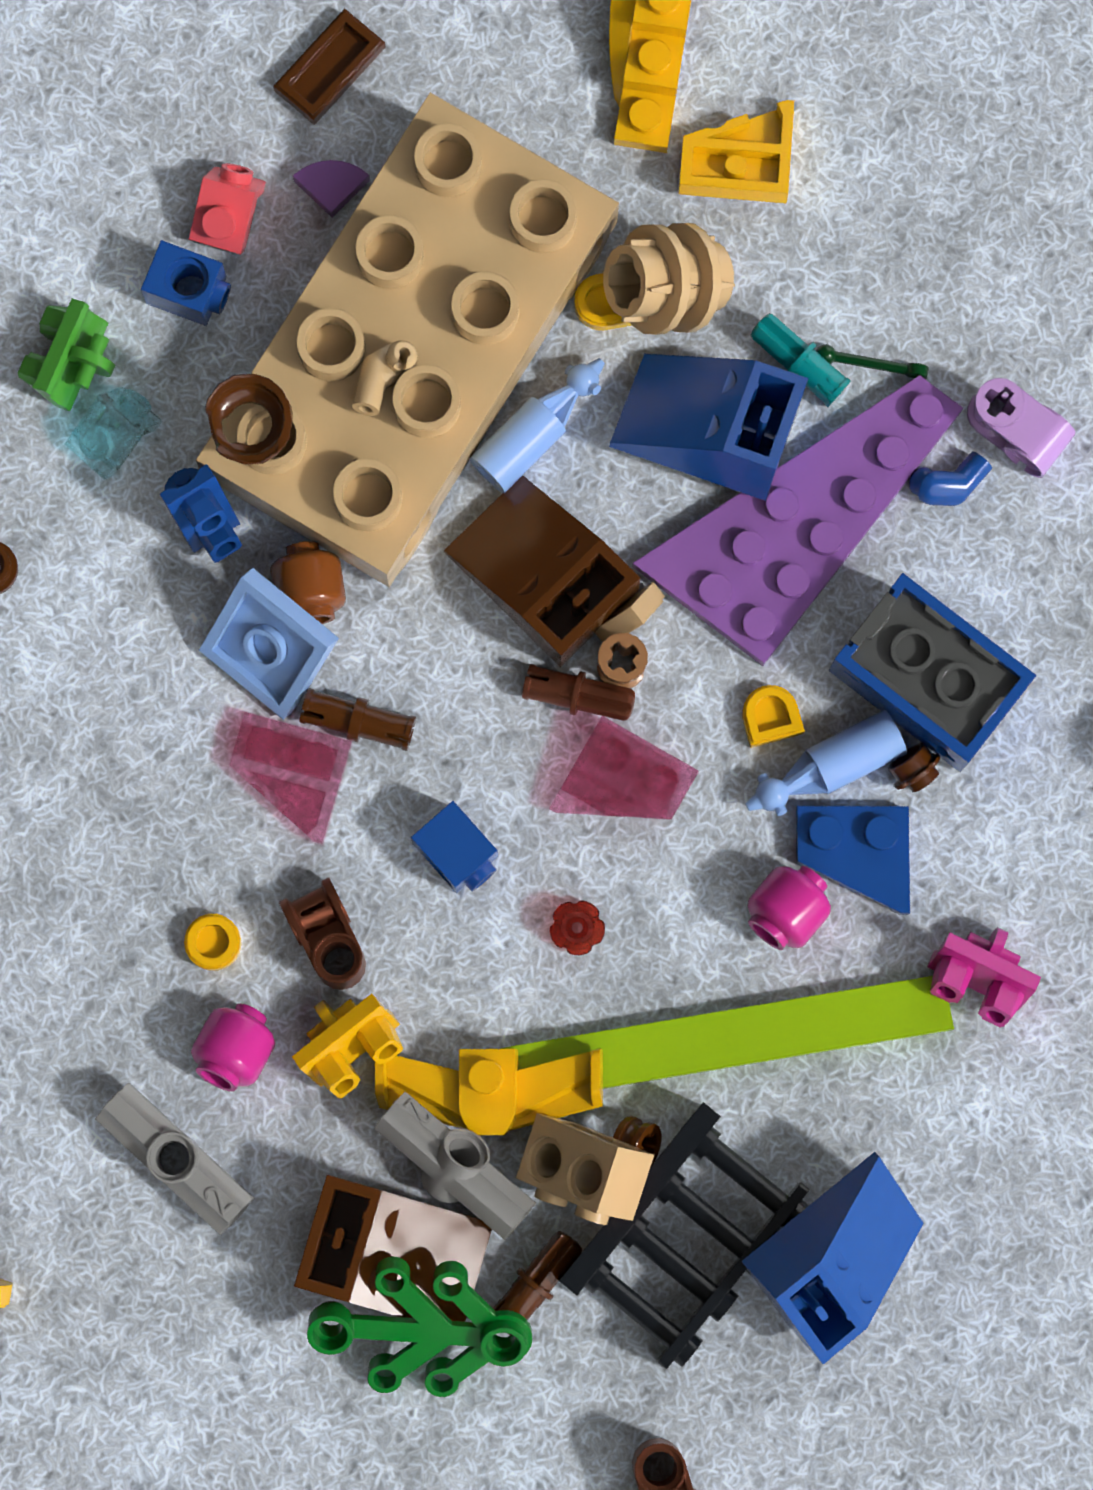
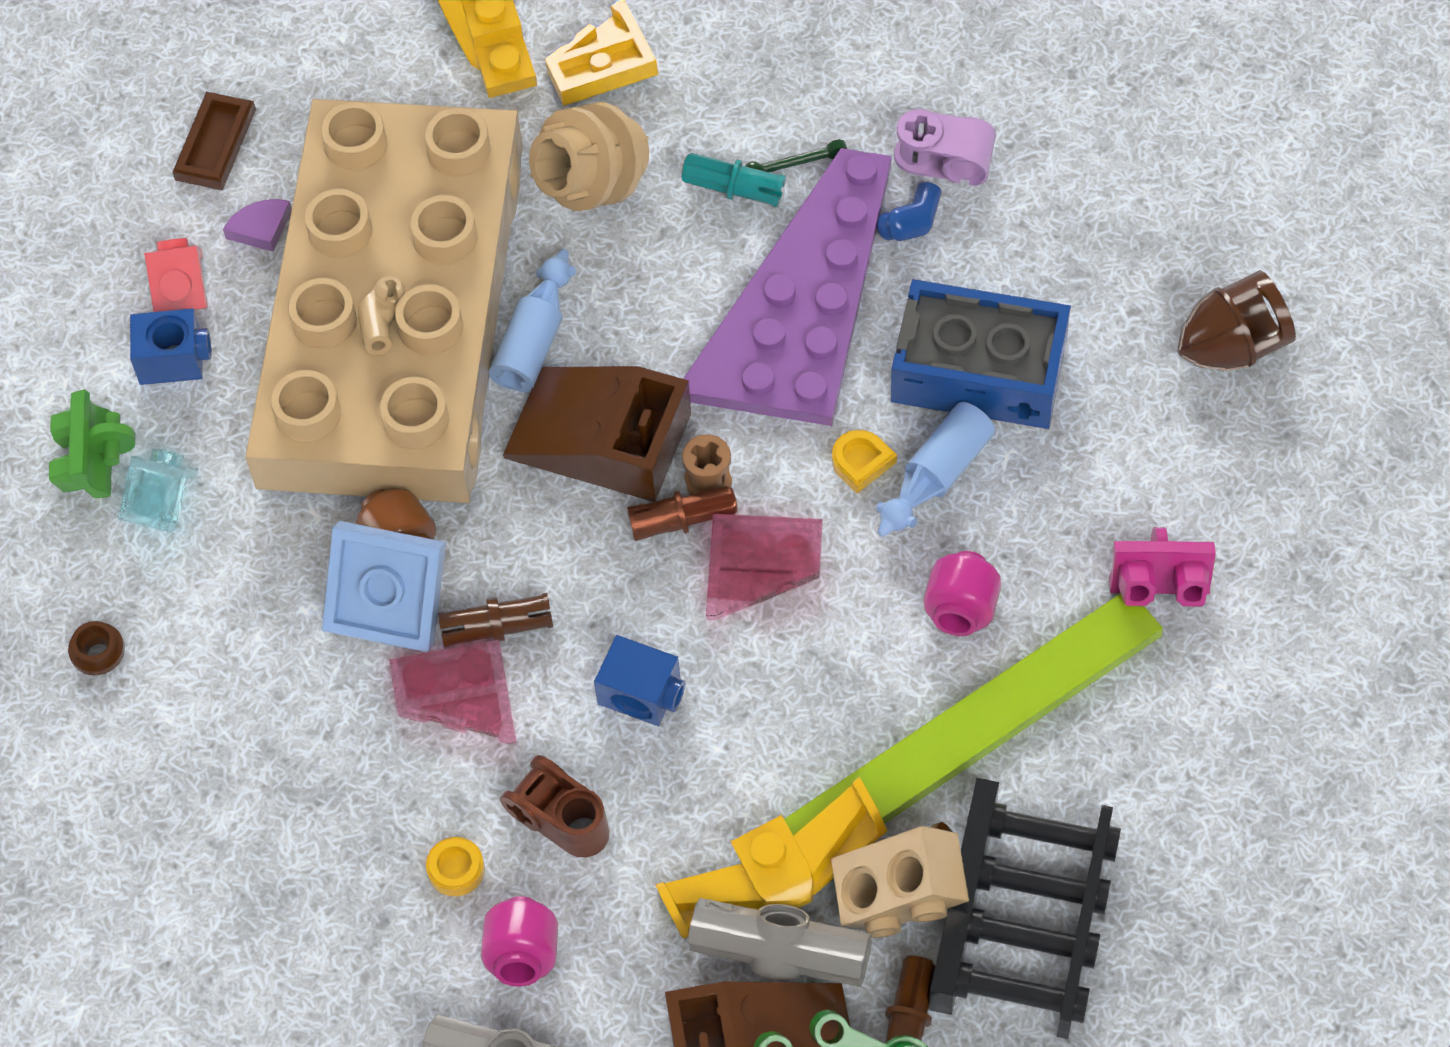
camera: 20 degrees left, 20 degrees down
blue hips [160,464,242,563] -> none
reddish brown piece [205,374,293,464] -> none
yellow hips [292,993,403,1099] -> none
clear red plate [550,900,605,956] -> none
yellow tile [574,273,632,331] -> none
tan tile [595,582,665,642] -> none
blue slope [609,353,808,501] -> none
blue slope [742,1152,924,1364] -> none
blue wing [796,806,910,915] -> none
reddish brown plate [888,742,941,793] -> none

